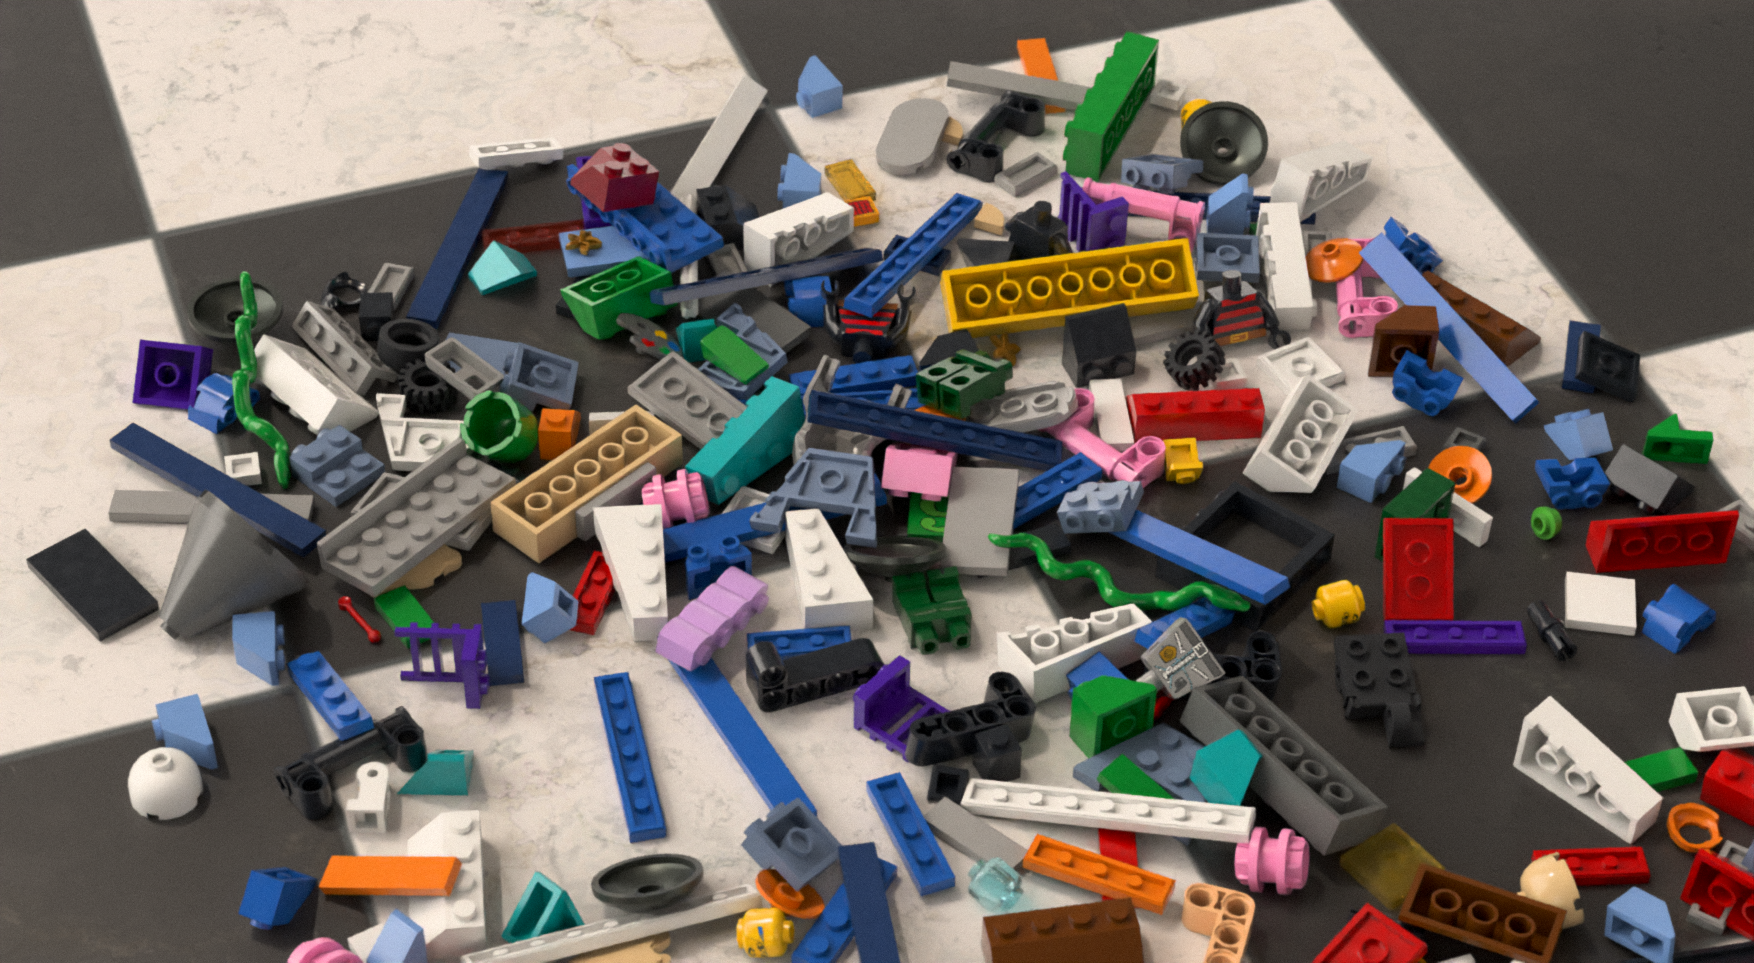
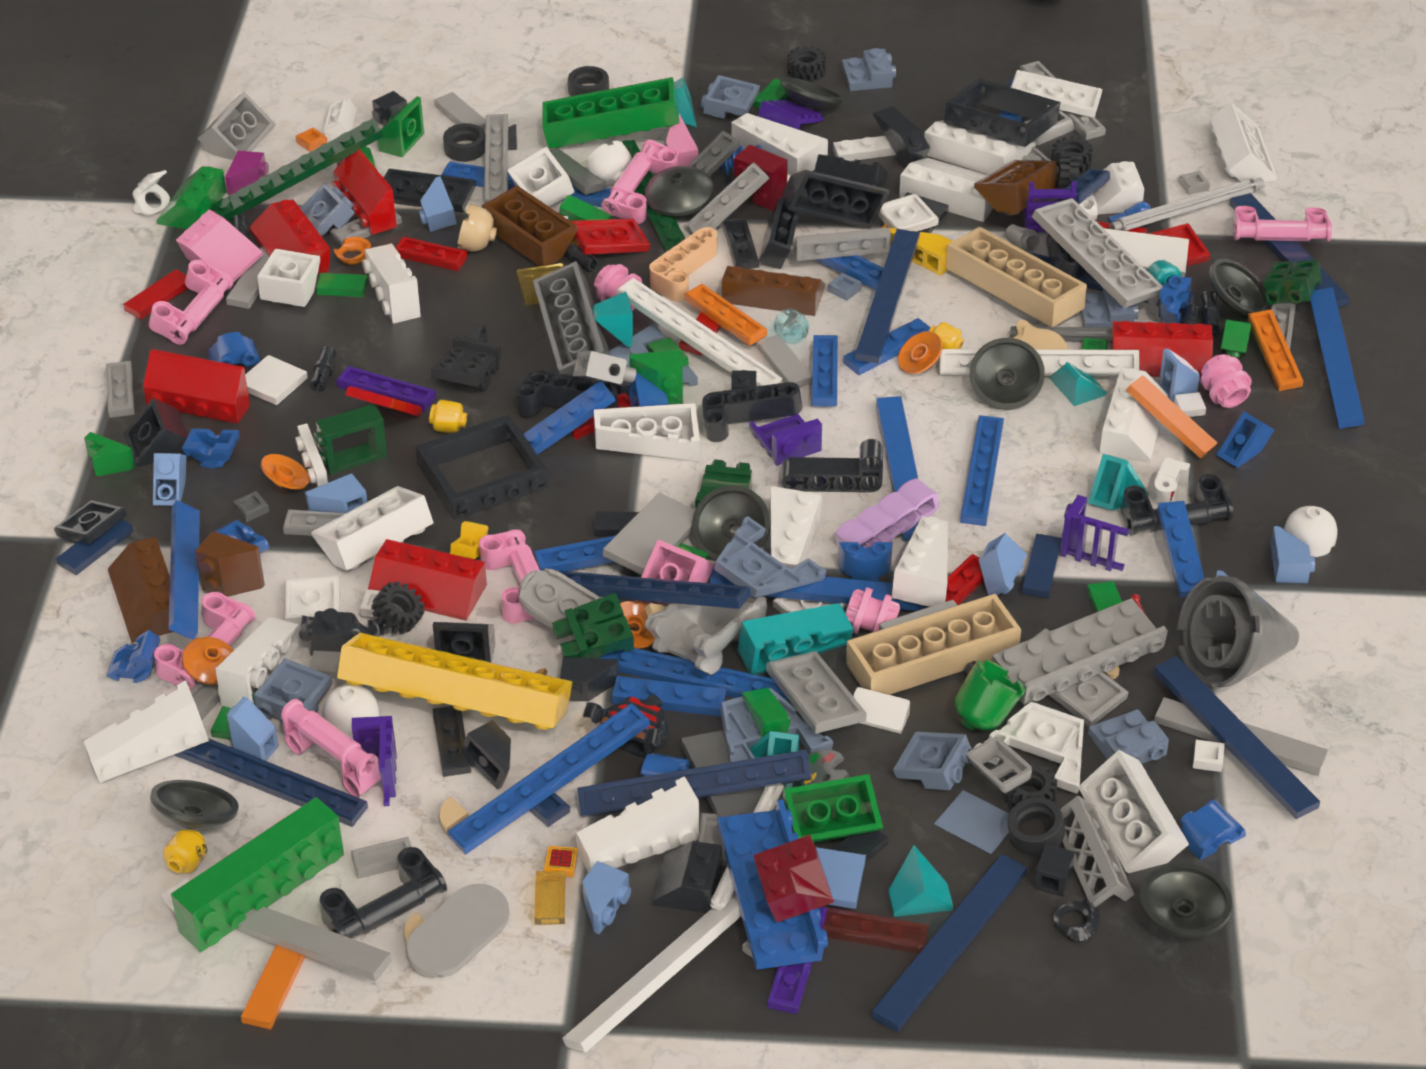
camera: 155 degrees left, 0 degrees up
black tile [26,528,159,641] -> none
dark purple slope [132,339,213,409] -> none
green animal [232,271,292,489] -> none
light grey tile [368,263,415,310] -> none
white plate [469,137,563,170] -> none
orange slope [538,408,581,460] -> none
pearl gold plant [566,230,602,256] -> none
sand blue plate [741,797,842,892] -> none
blue tile [747,625,852,660] -> none
medium blue slope [796,55,843,118] -> none
green animal [988,533,1251,612] -> none
black torso [1005,201,1073,260] -> none
sand blue plate [1057,480,1144,534] -> none
white tile [1089,379,1134,452] -> none
tile [1108,510,1290,604] -> none
sand blue plate [1121,154,1204,194] -> none
bright green plate [1531,506,1562,540] -> none

